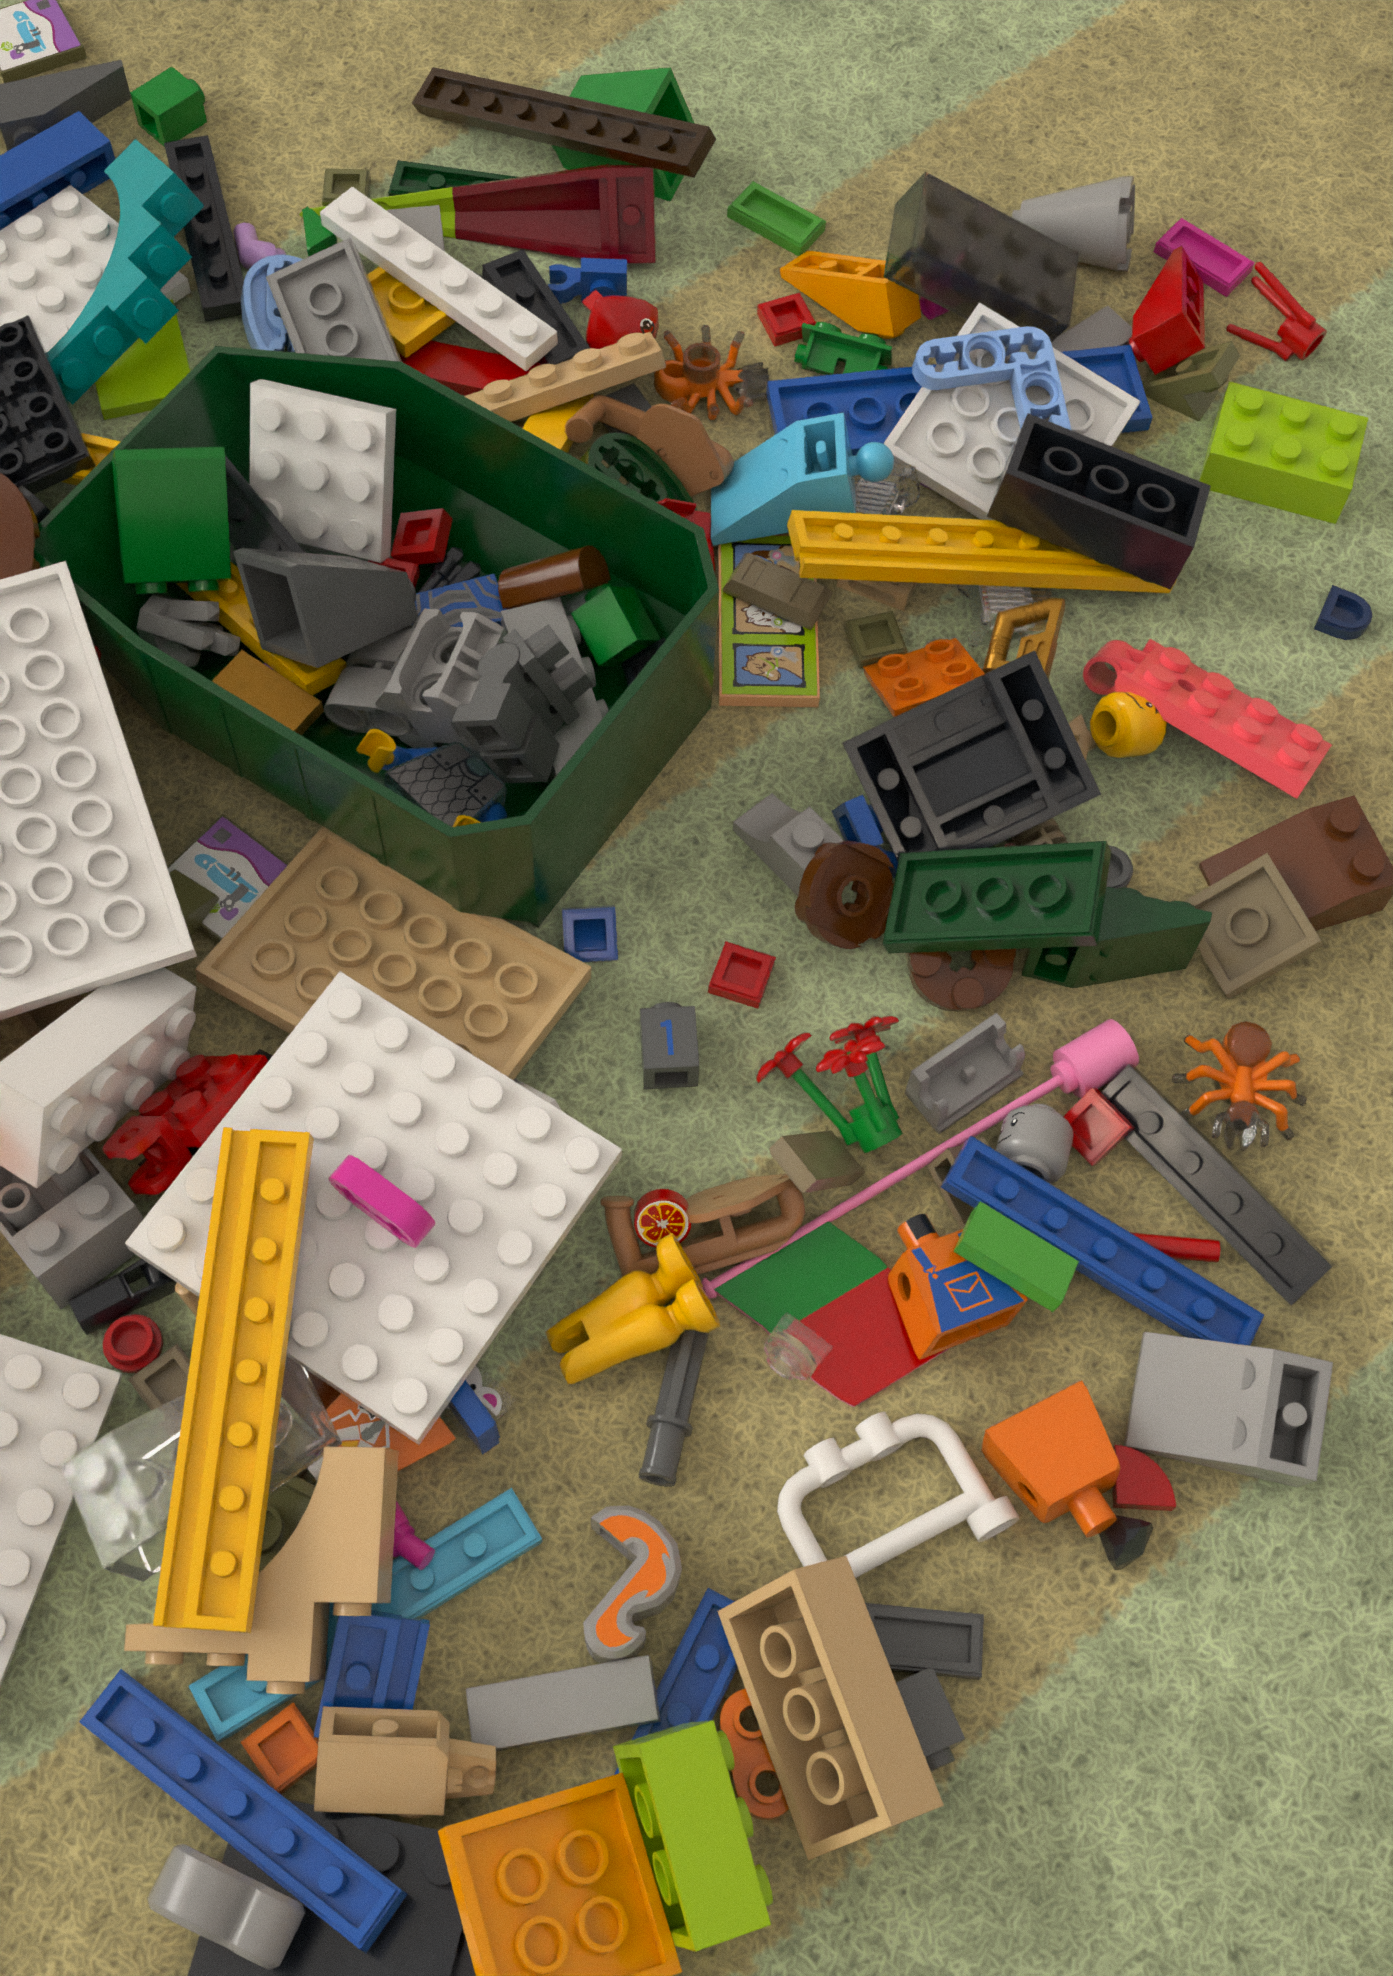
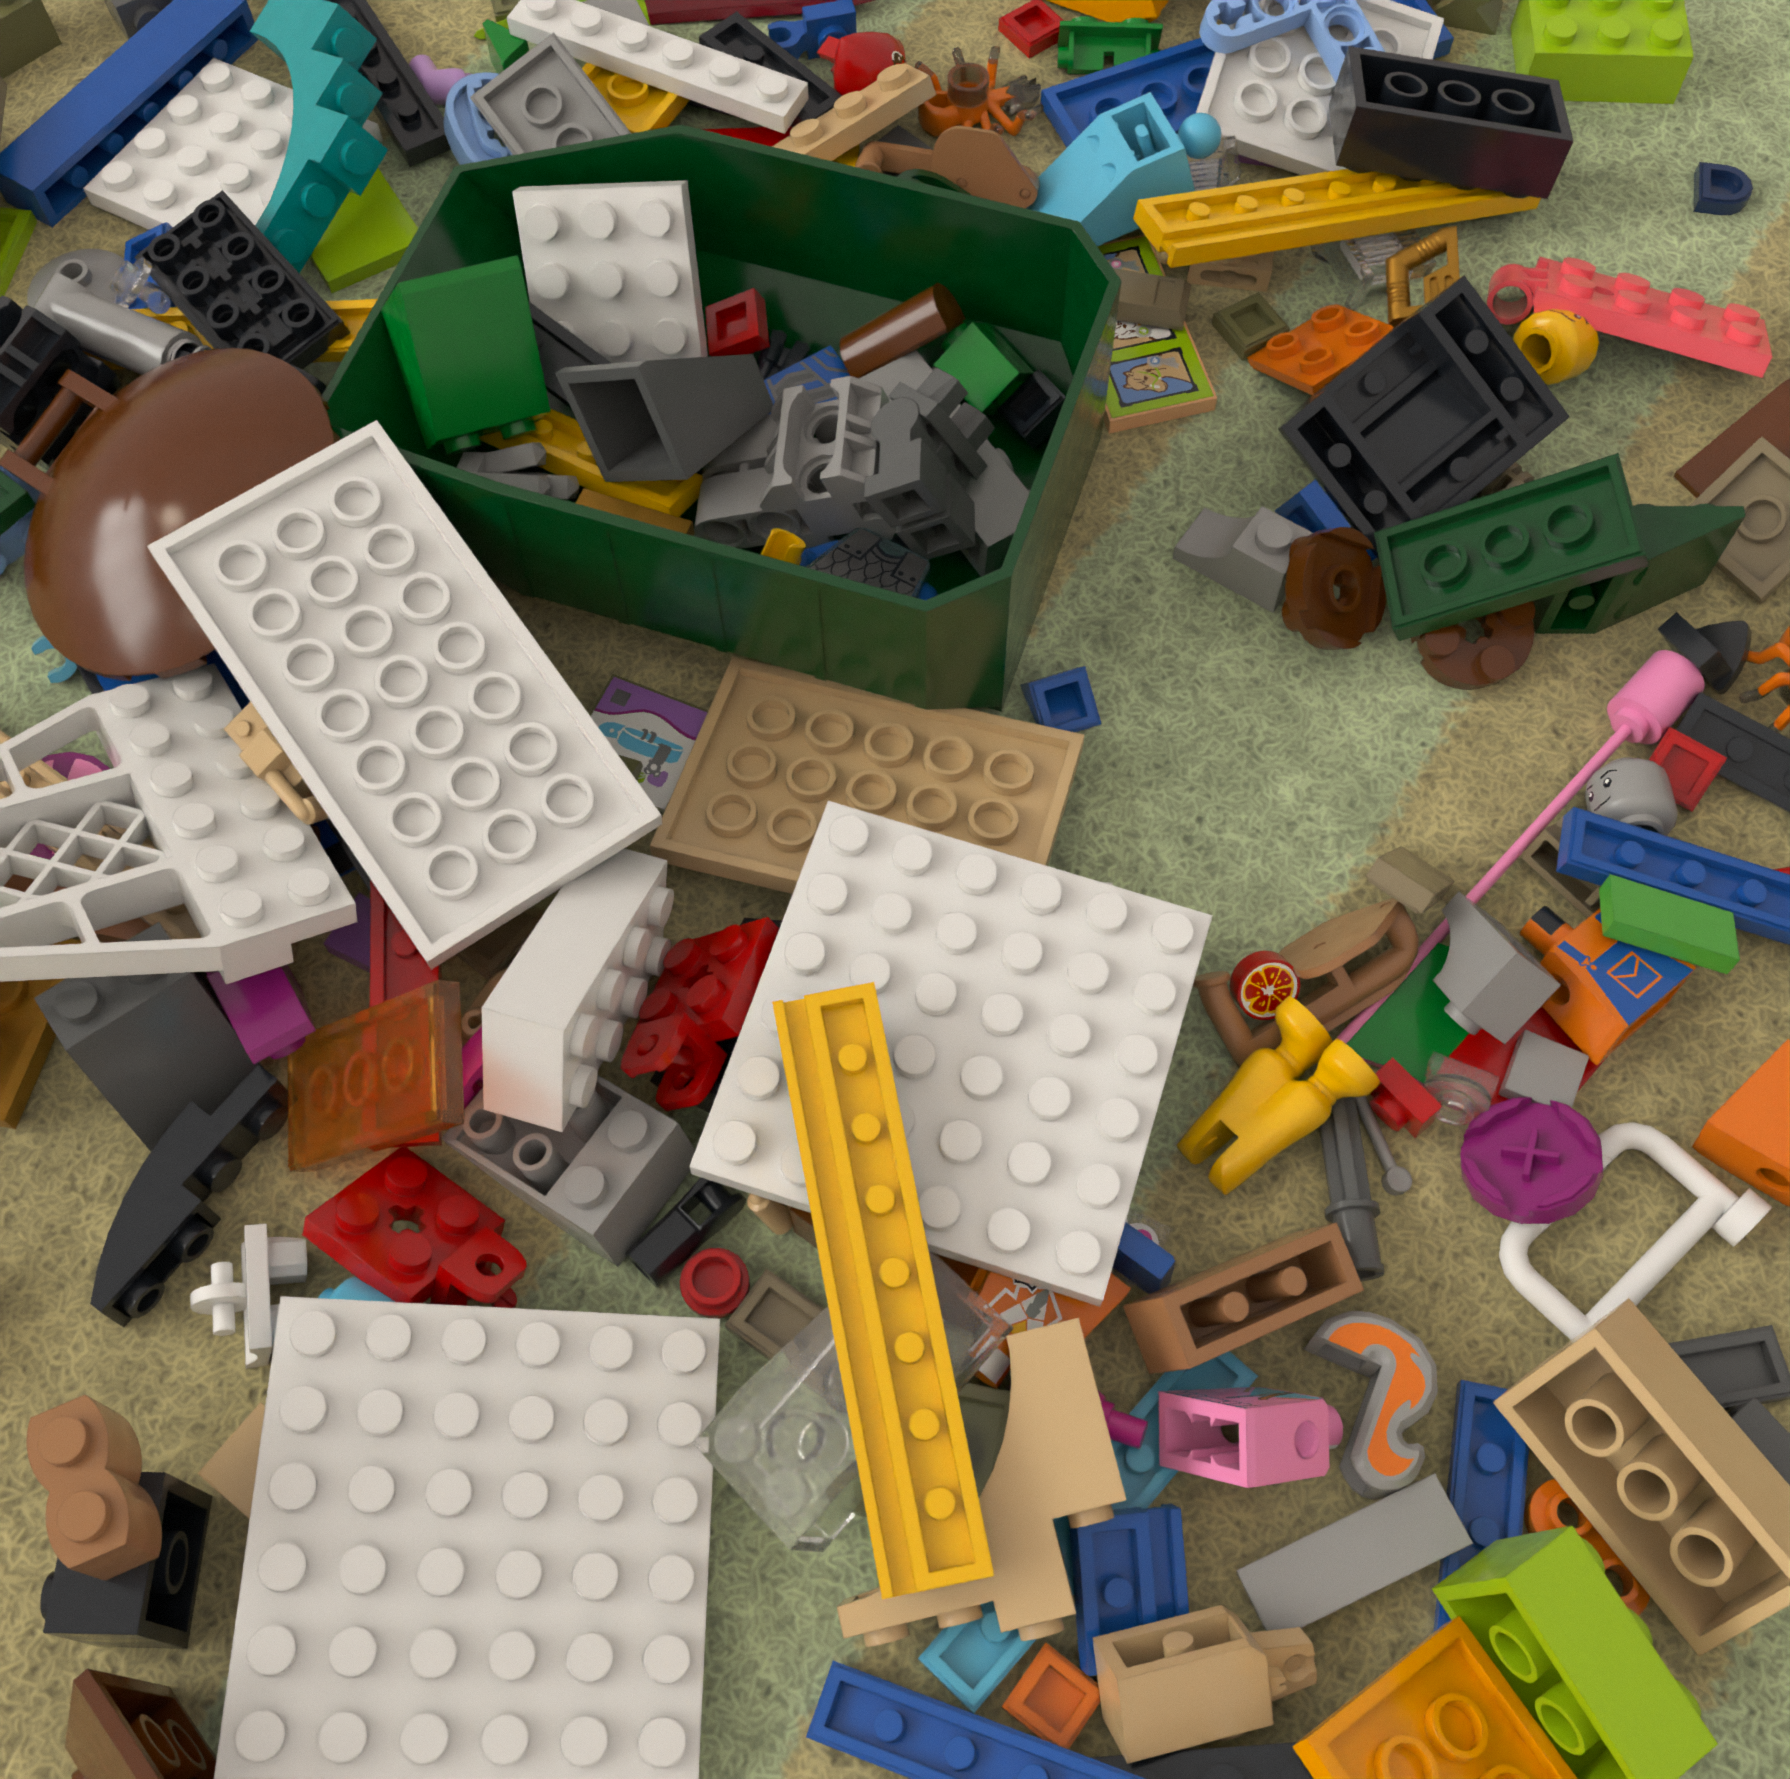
camera: 10 degrees left, 0 degrees up
dark pink beam [328,1155,436,1248] -> none
dark grey brick [640,1002,700,1089] -> none
red tile [708,941,776,1009] -> none
plant [756,1016,903,1153] -> none
light grey hinge [905,1013,1025,1134] -> none
none -> medium nougat brick [1123,1222,1364,1374]
none -> bright pink torso [1158,1387,1343,1488]
none -> light grey hinge [1355,1096,1412,1196]
none -> red plate [1370,1057,1442,1138]
none -> light grey arch [1433,892,1561,1044]
none -> magenta tile [1460,1097,1603,1224]
none -> light grey tile [1498,1030,1589,1108]
none -> black tile [1657,612,1752,695]

